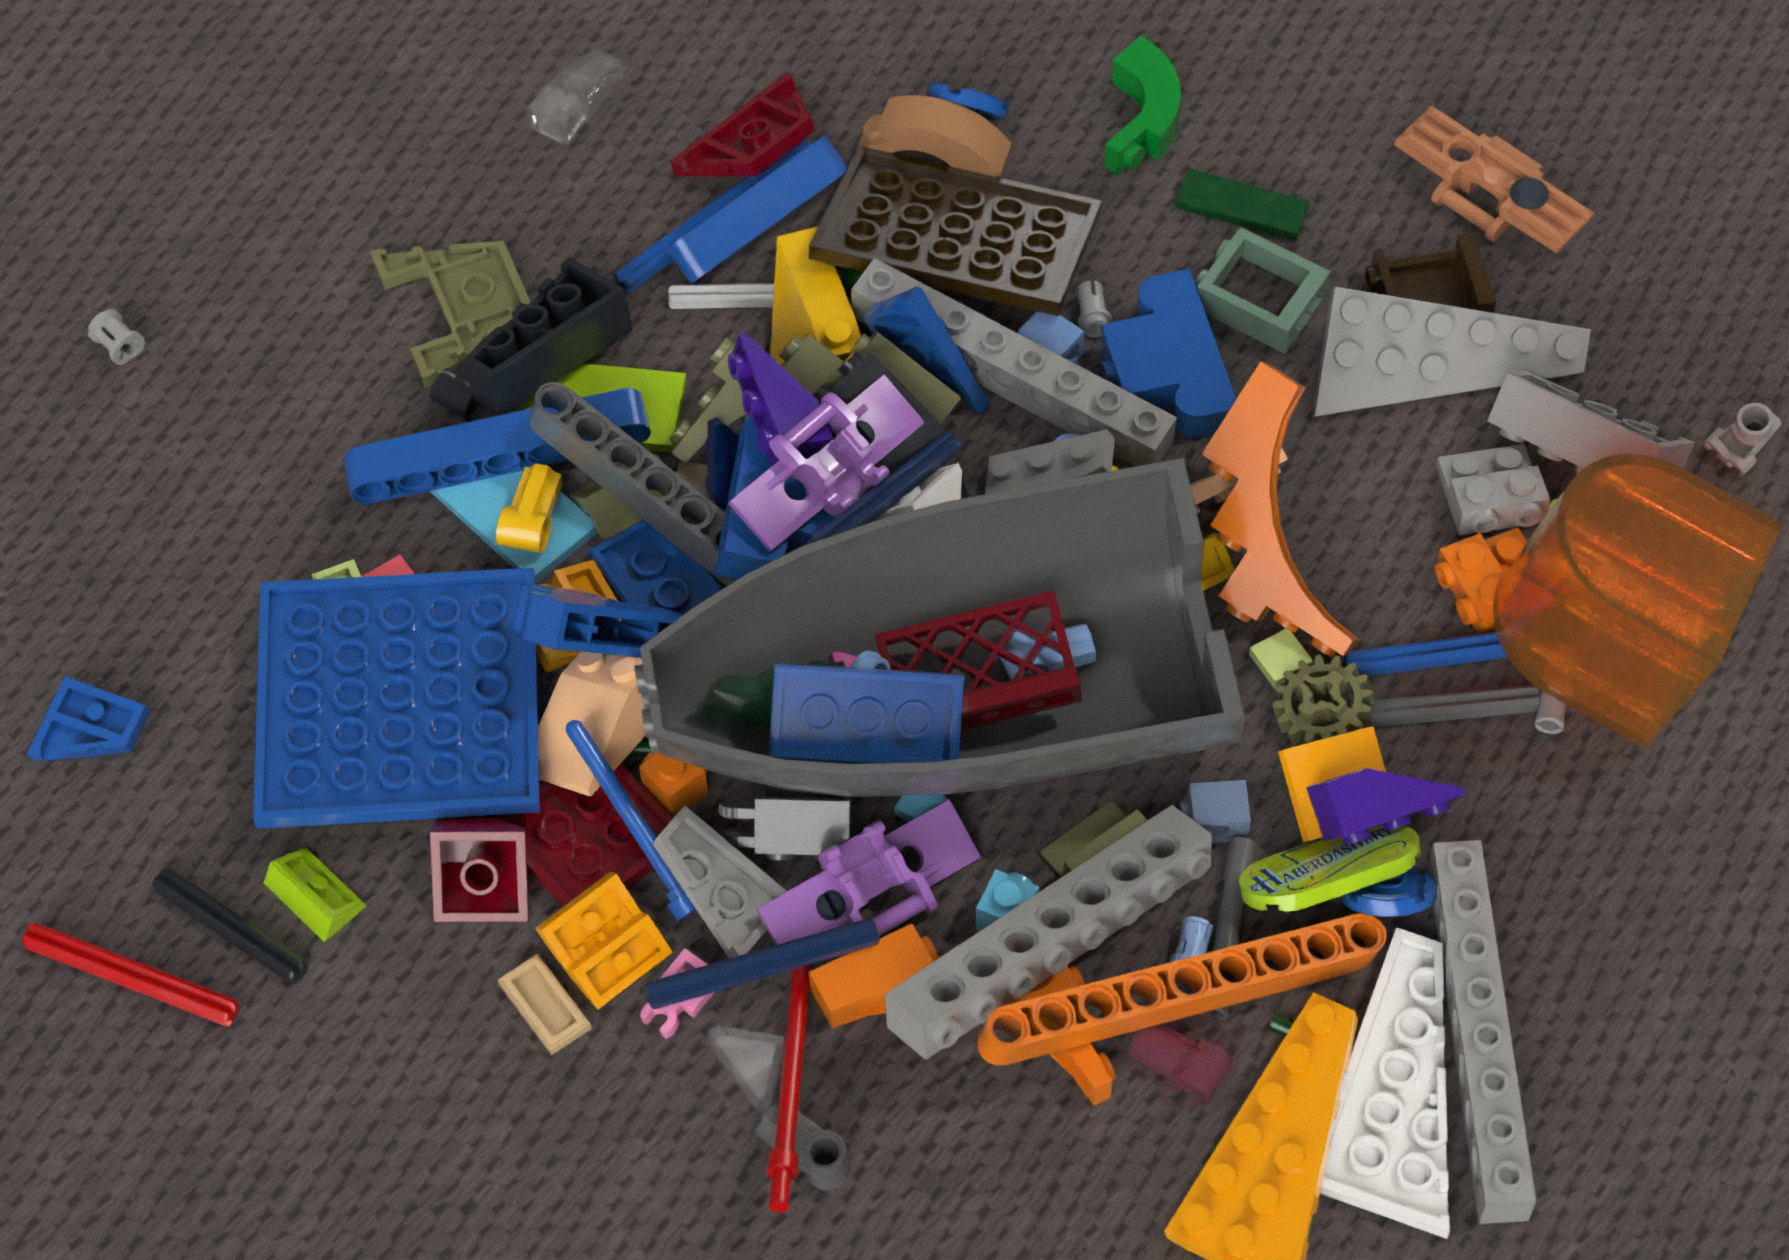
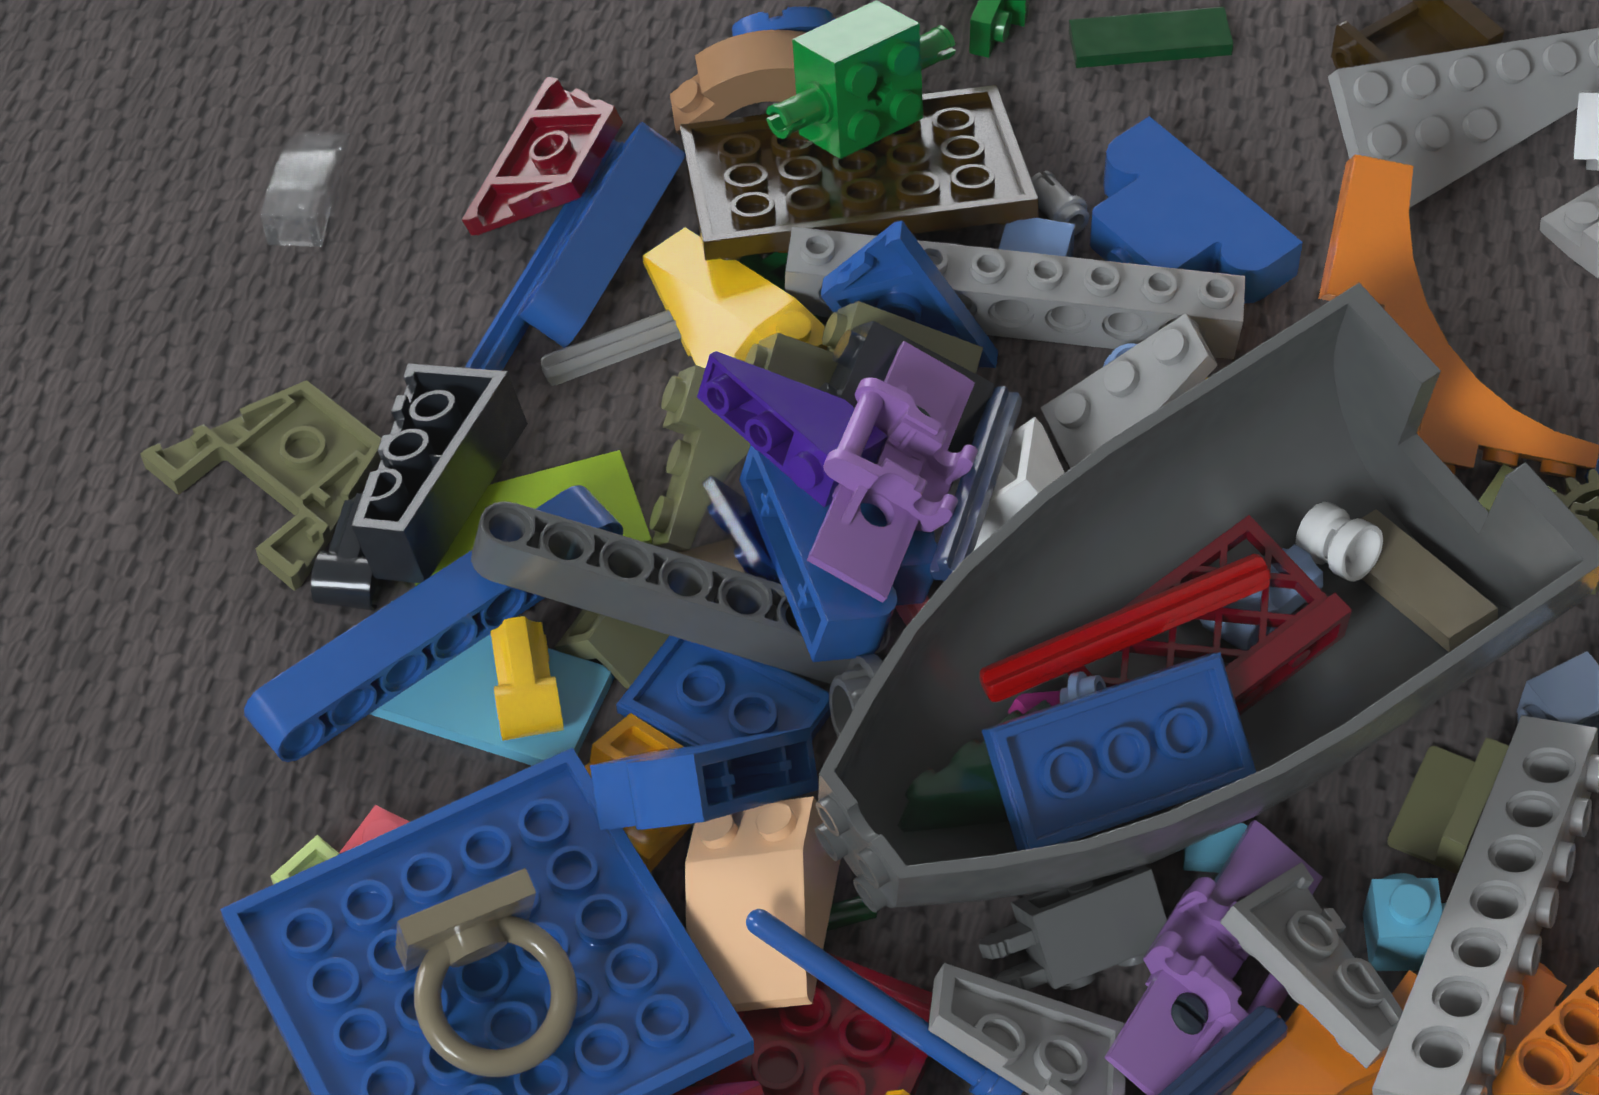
camera: 25 degrees left, 5 degrees down
orange brick [639,752,708,818] -> none
sand green window [1195,227,1331,354] -> none
none -> dark tan tile [395,868,578,1077]
none -> green brick [766,0,956,159]
none -> red axle [979,554,1271,702]
none -> light grey wing [1220,862,1403,1069]
none -> white wheel [1295,502,1383,582]
none -> dark tan tile [1361,509,1498,652]

